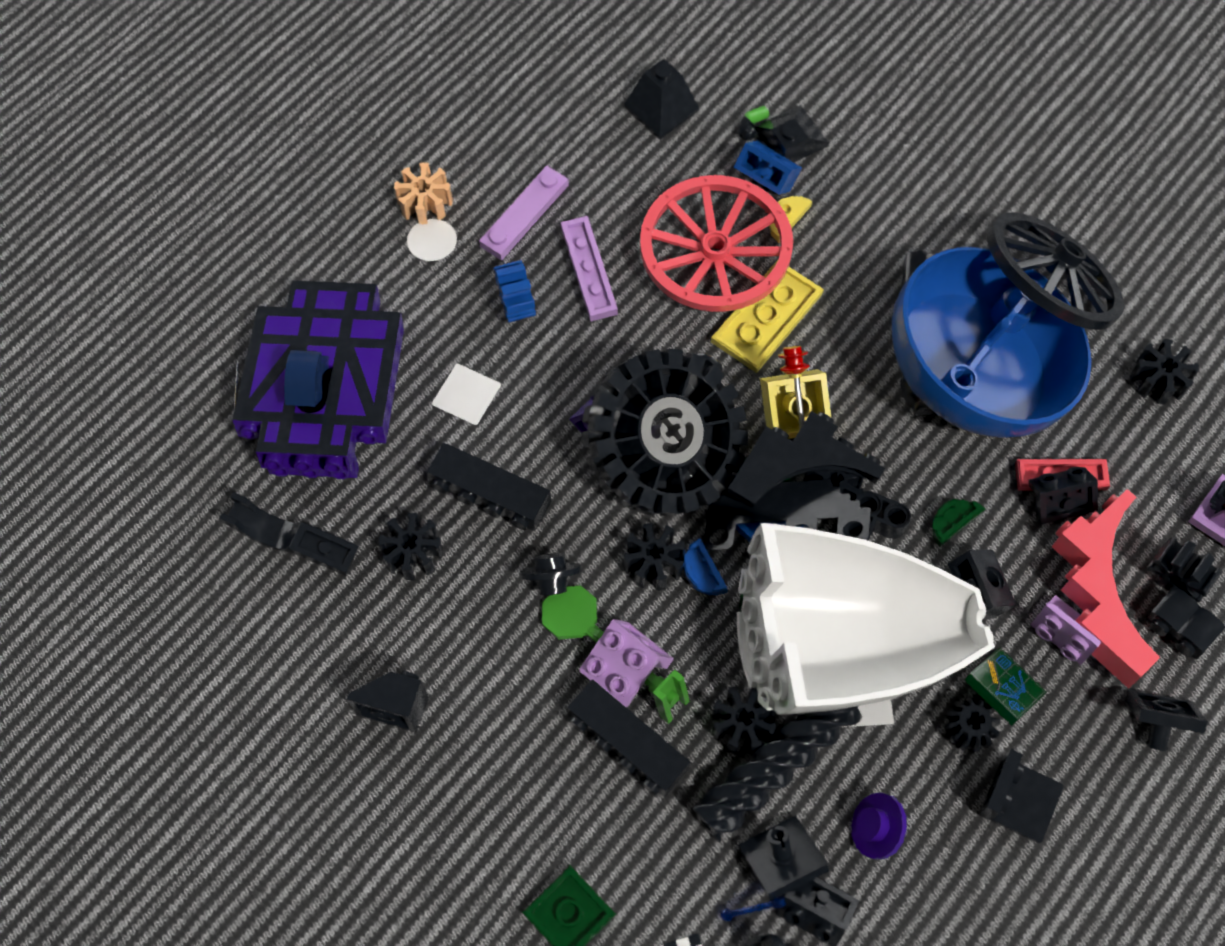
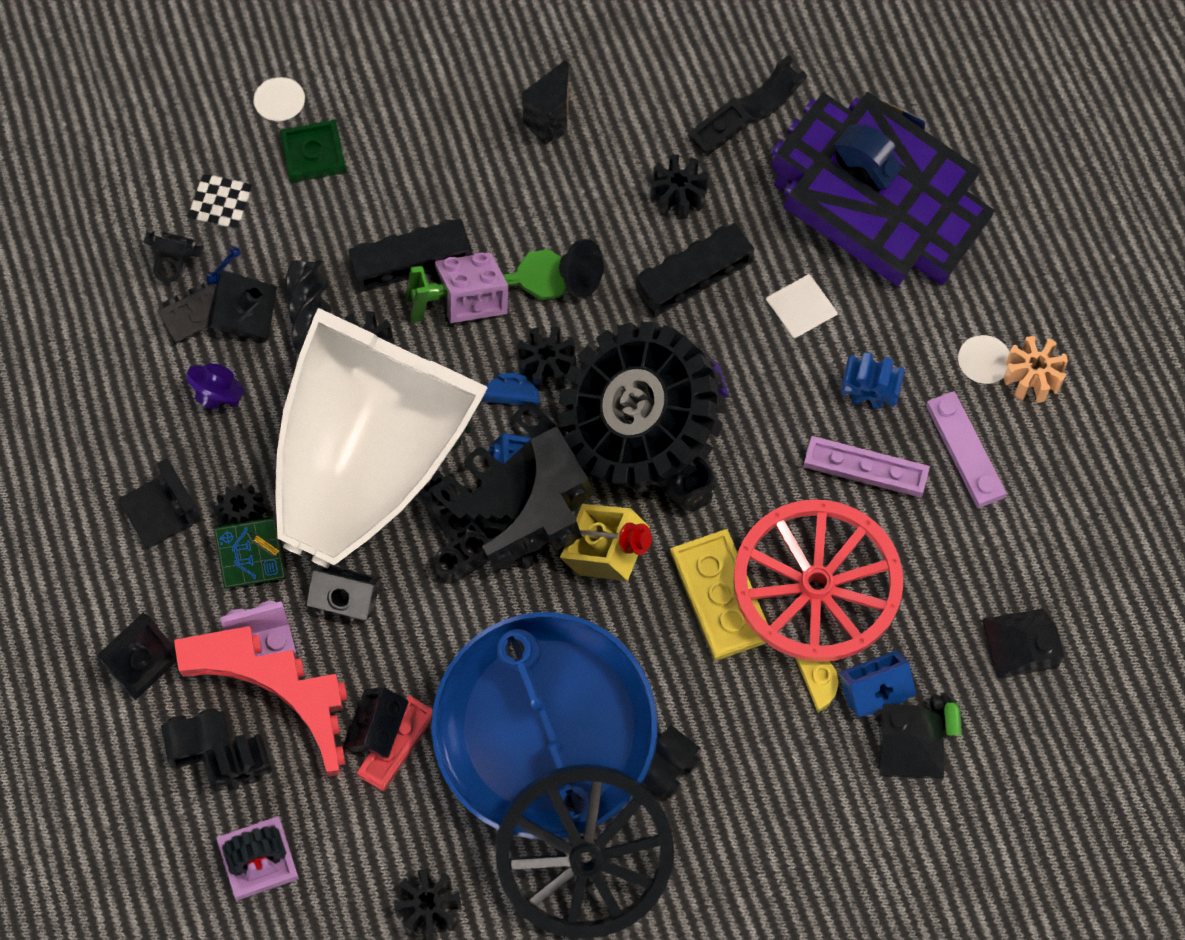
camera: 120 degrees right, 0 degrees up
dark green plate [932,499,986,547] -> none

